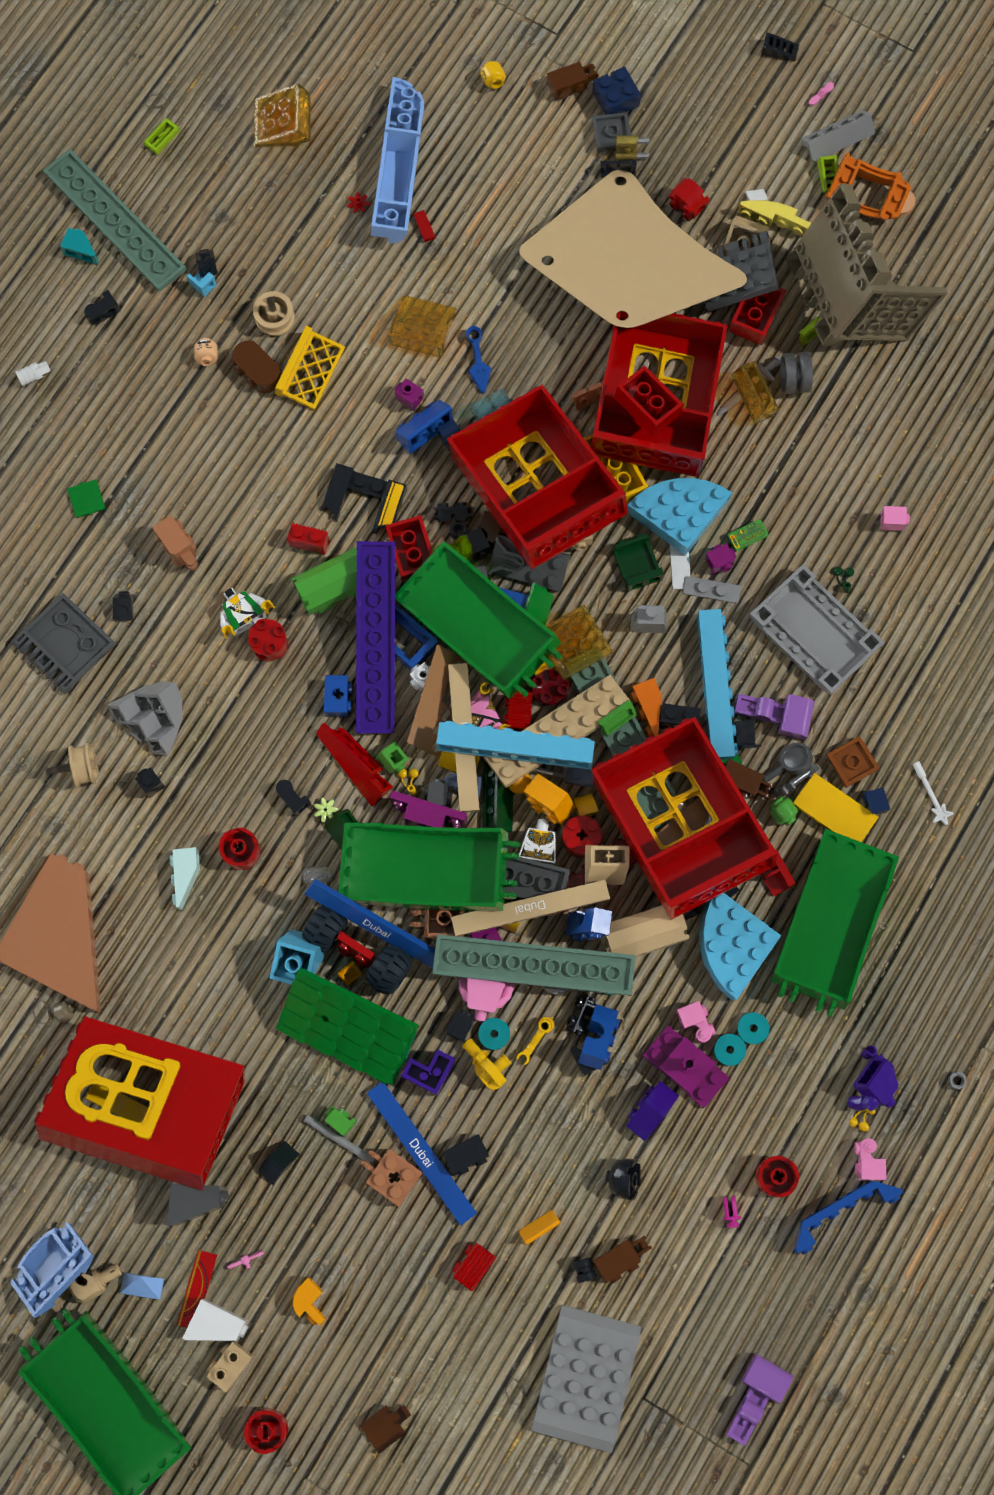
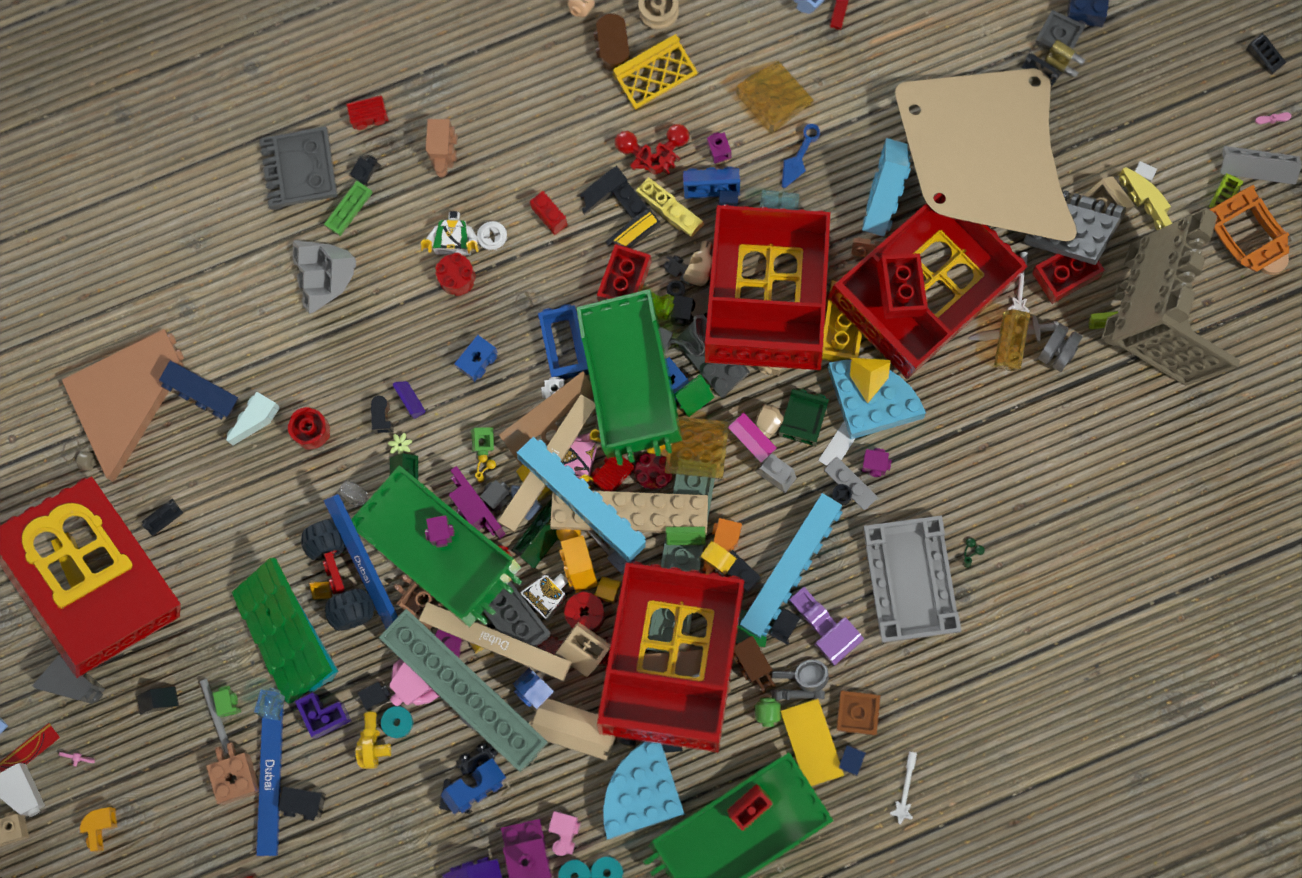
camera: 45 degrees right, 0 degrees up
tan wheel [46,742,100,787] -> none
green piece [67,479,106,518] -> none
black brick [135,767,165,798] -> none
medium azure slope [270,929,325,985] -> none
bright green brick [291,547,356,615] -> none
red wedge [316,723,393,806] -> none
dark purple plate [356,541,395,733] -> none
yellow brick [517,1016,555,1065] -> none
red brick [669,177,710,222] -> none
bright green tile [727,519,769,552] -> none
red panel [760,849,796,897] -> none
bright pink brick [881,506,910,531] -> none
none -> black hinge [141,498,183,536]
none -> dark blue brick [159,360,238,420]
none -> clear light blue brick [254,688,285,720]
none -> bright green plate [324,181,373,236]
none -> red brick [346,95,389,130]
none -> dark purple slope [393,381,426,419]
none -> magenta brick [425,515,455,547]
none -> white gear [477,221,507,251]
none -> red piece [615,124,690,175]
none -> light yellow slope [636,177,704,238]
none -> tan piece [683,241,713,286]
none -> yellow brick [700,541,736,575]
none -> red brick [727,784,772,830]
none -> dark pink piece [728,413,776,462]
none -> tan piece [755,404,784,439]
none -> black wheel [832,484,852,506]
none -> yellow slope [850,358,890,404]
none -> medium azure brick [862,138,910,237]
none -> white piece [1008,252,1030,319]

